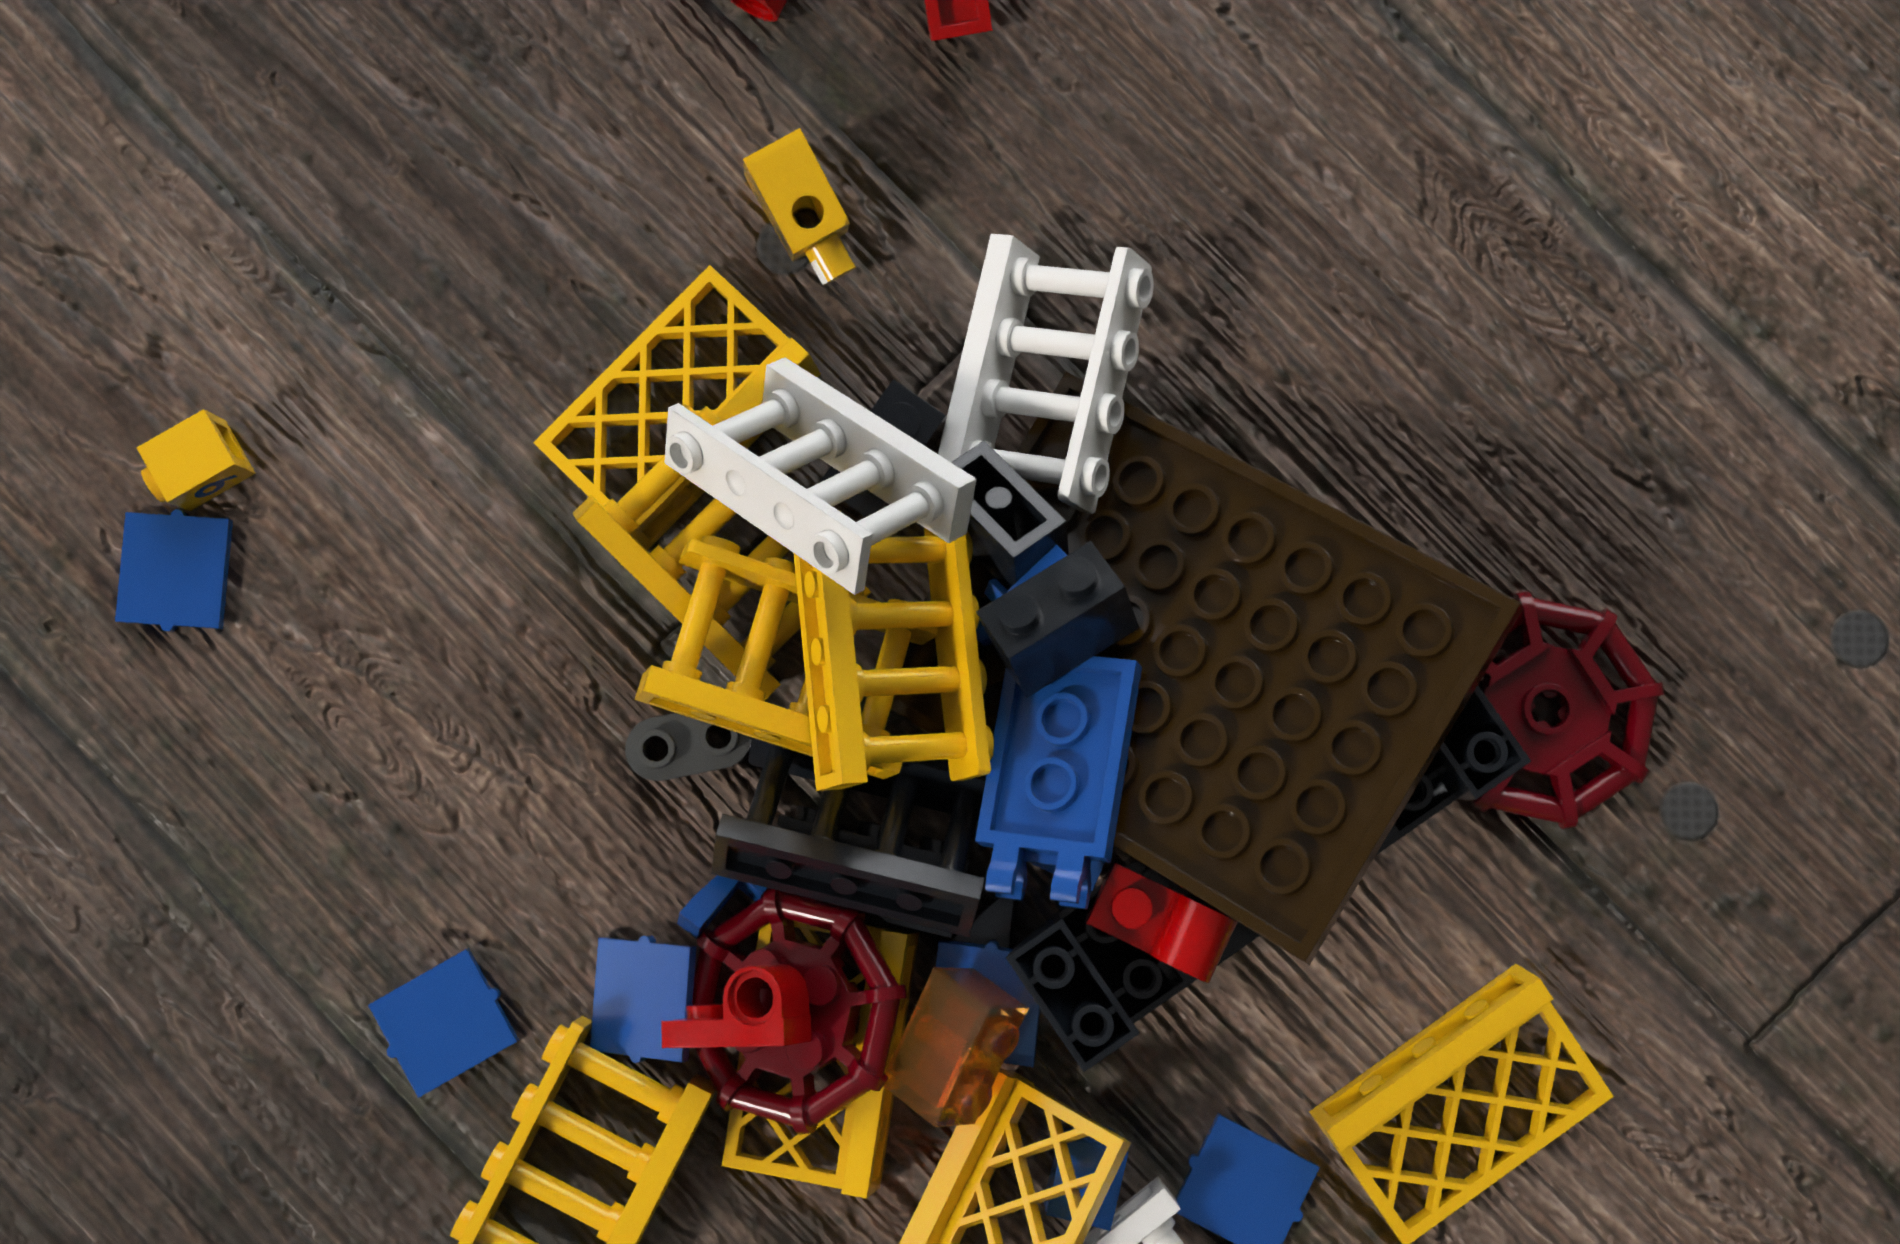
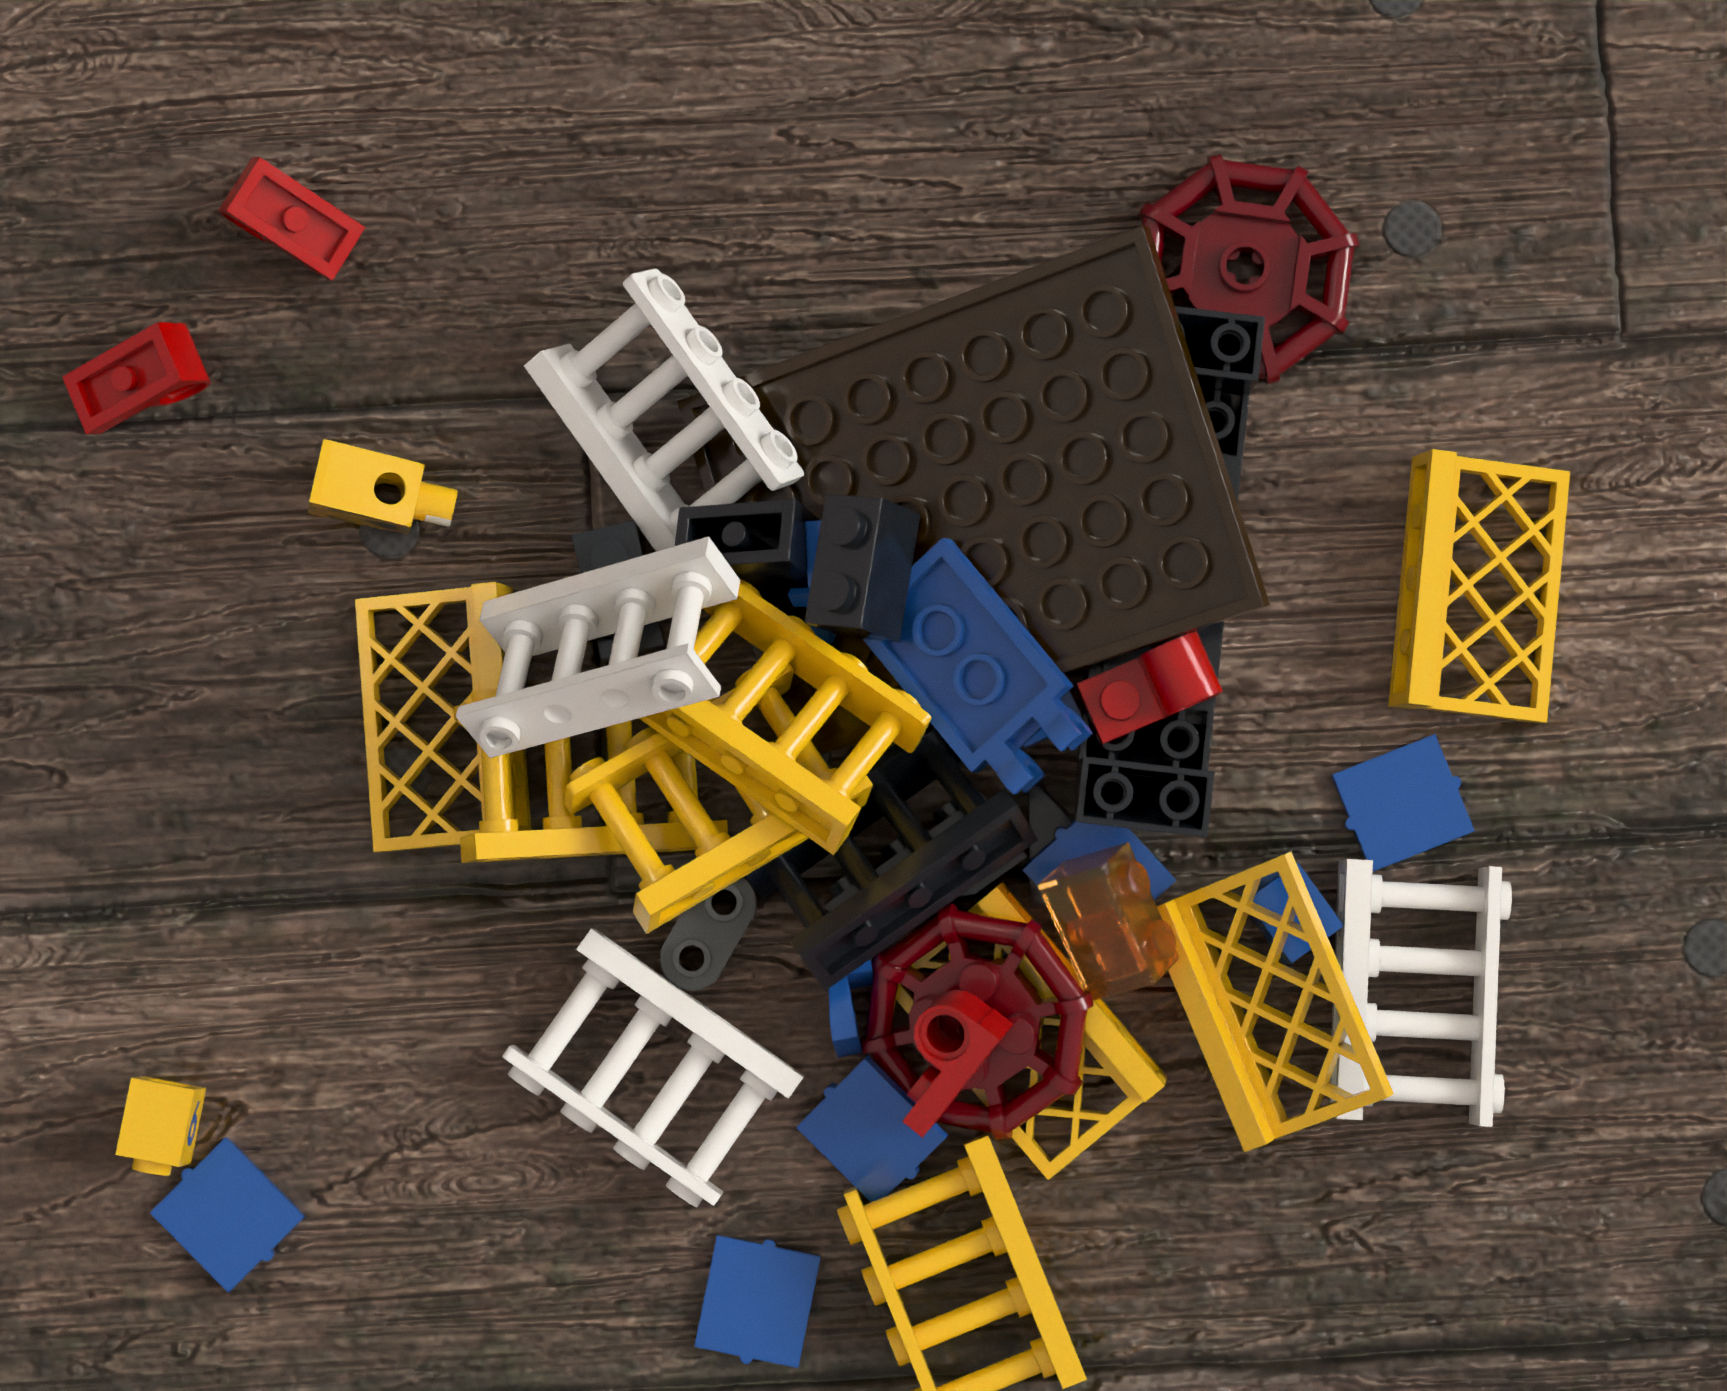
camera: 50 degrees left, 0 degrees up
none -> white fence [502,928,804,1207]

